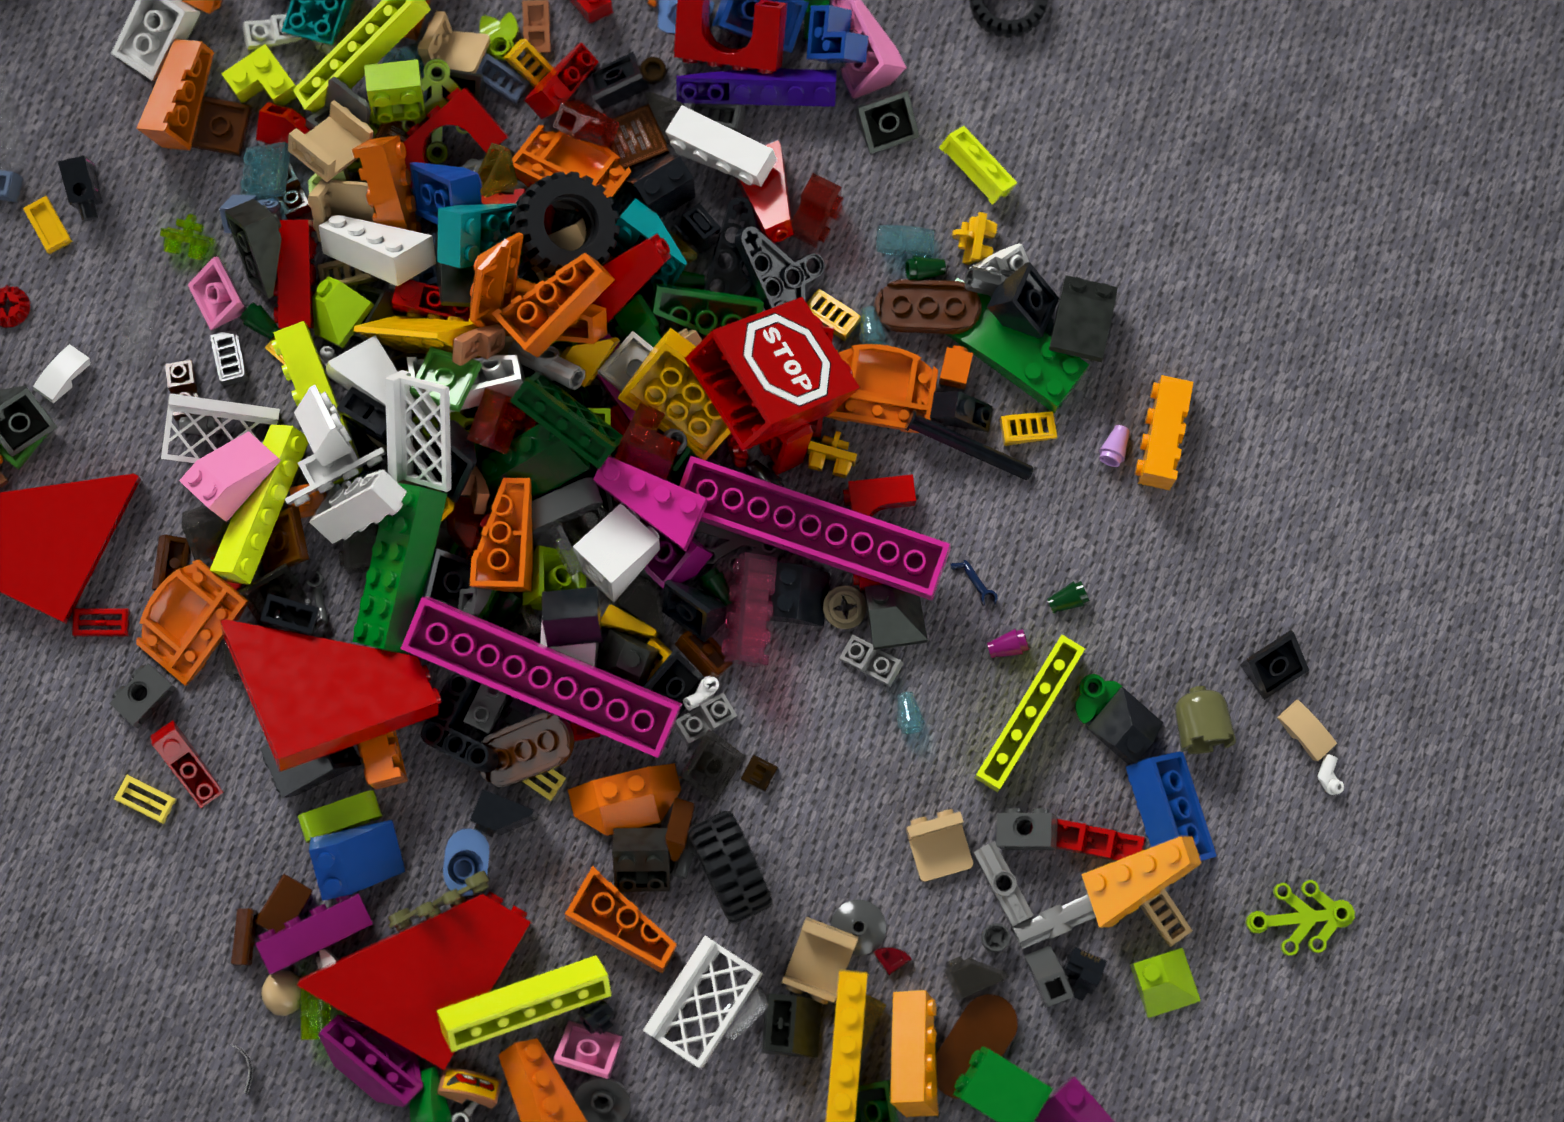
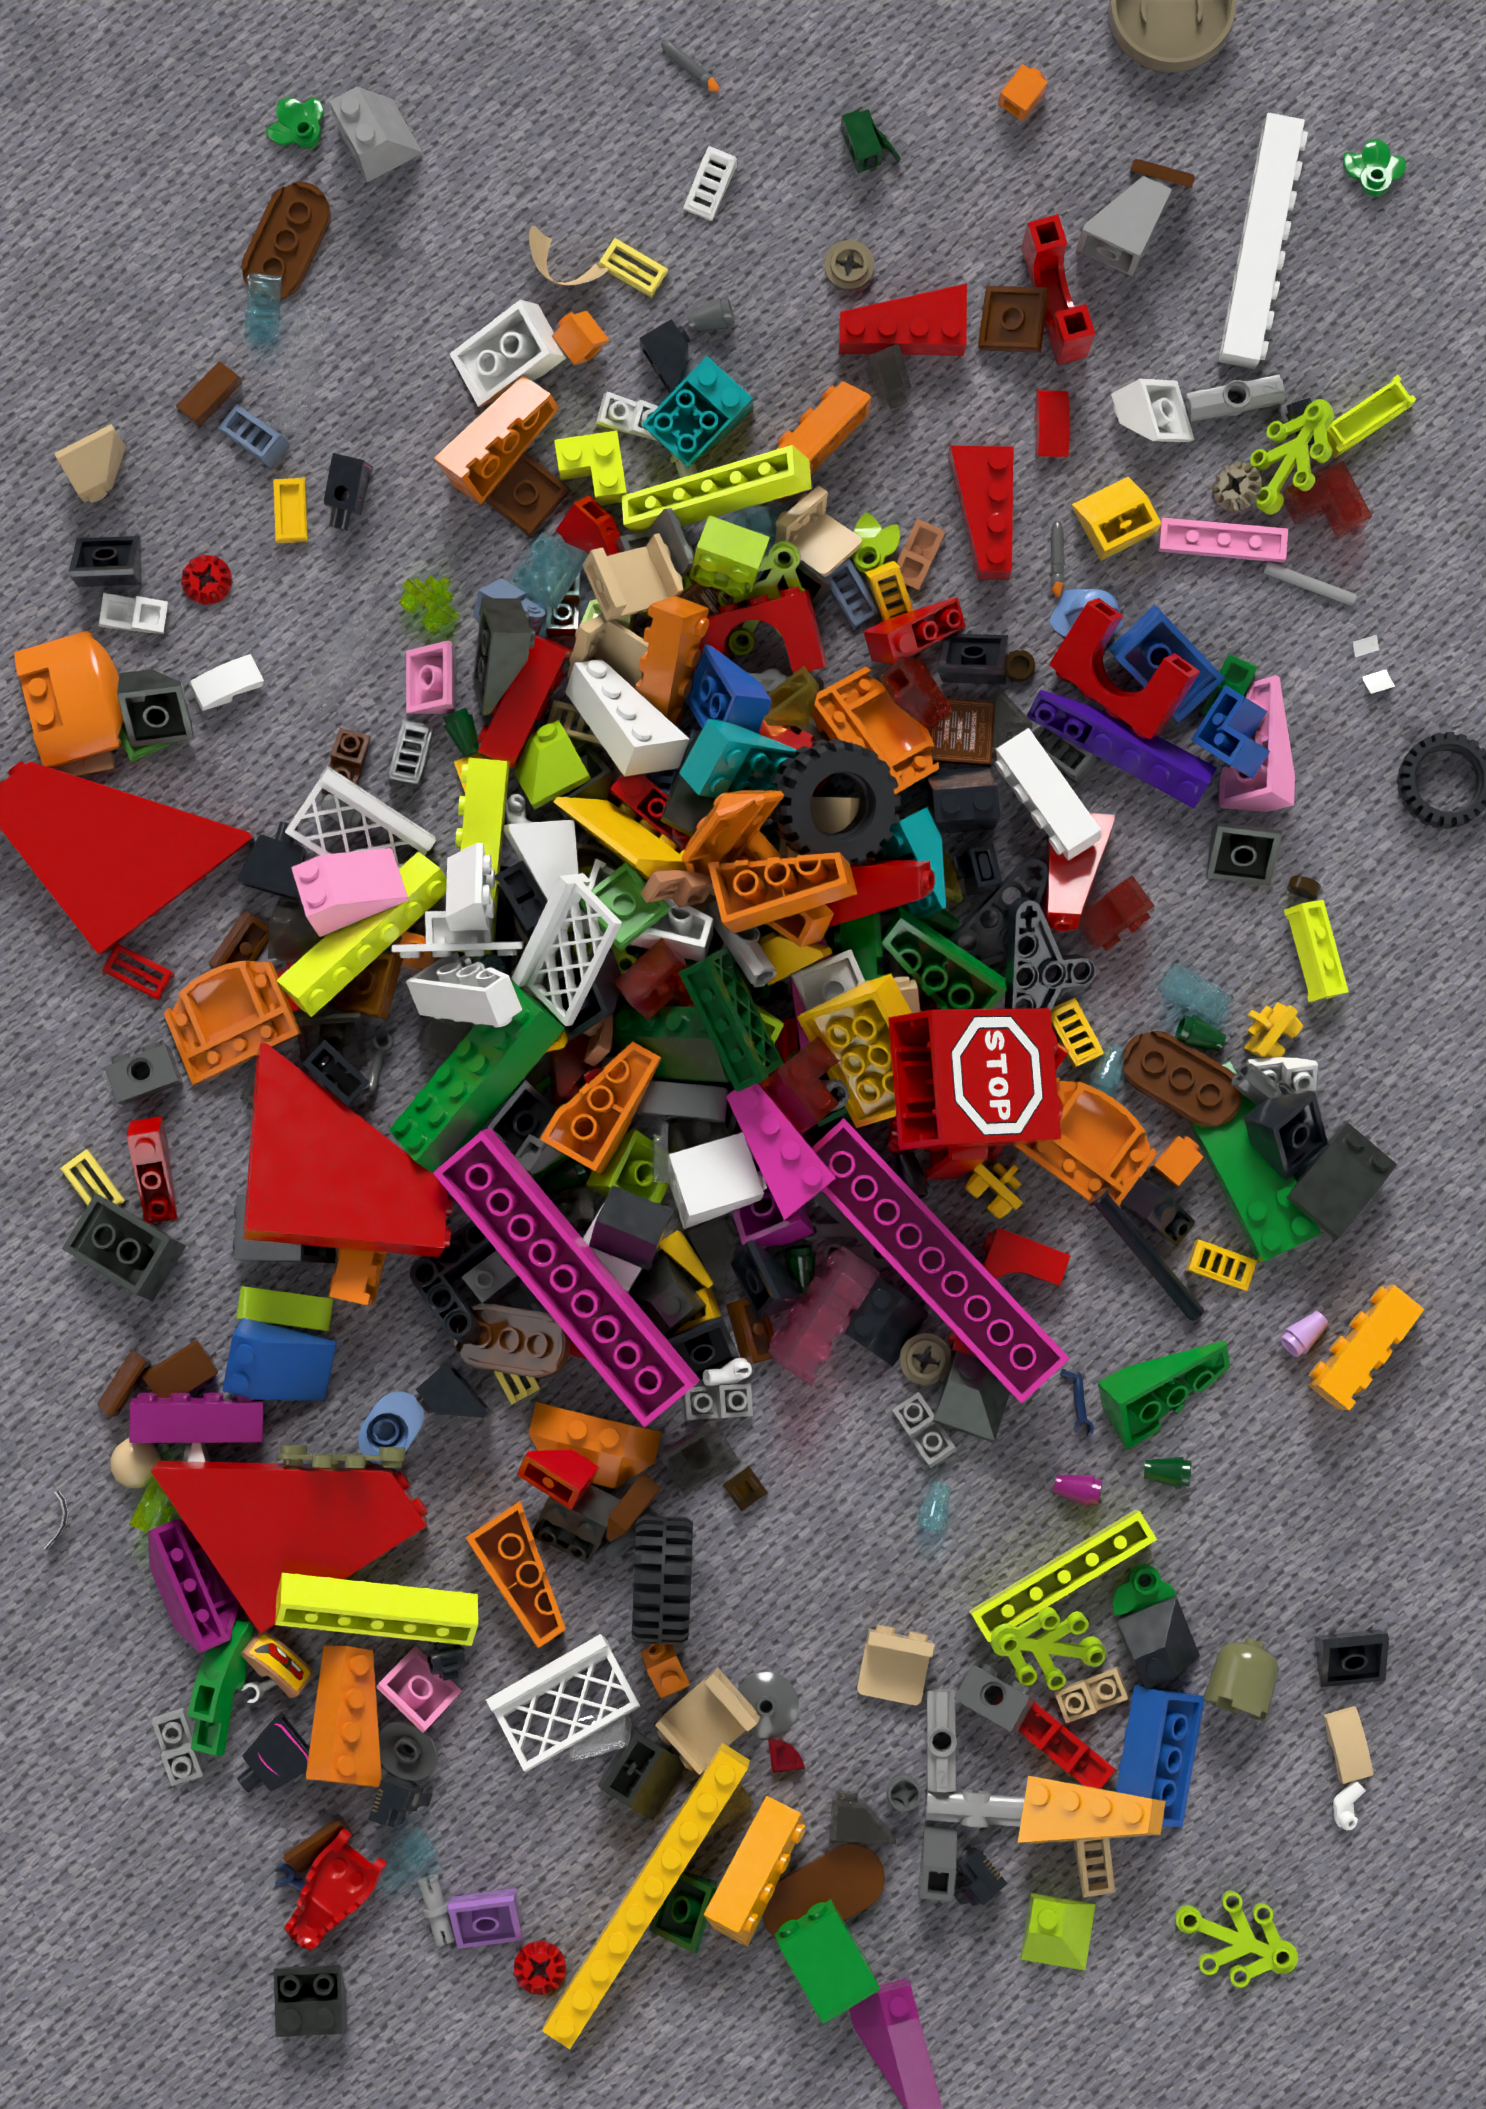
camera: 25 degrees right, 5 degrees up
none -> pearl dark grey slope [62,1193,186,1302]
none -> black torso [237,822,307,902]
none -> red slope [517,1449,599,1510]
none -> orange bracket [641,1644,690,1698]
none -> lime plant [991,1607,1106,1690]
none -> tan slope [1054,1666,1130,1723]
none -> green wedge [1098,1340,1230,1449]
none -> dark brown tile [1287,875,1321,899]

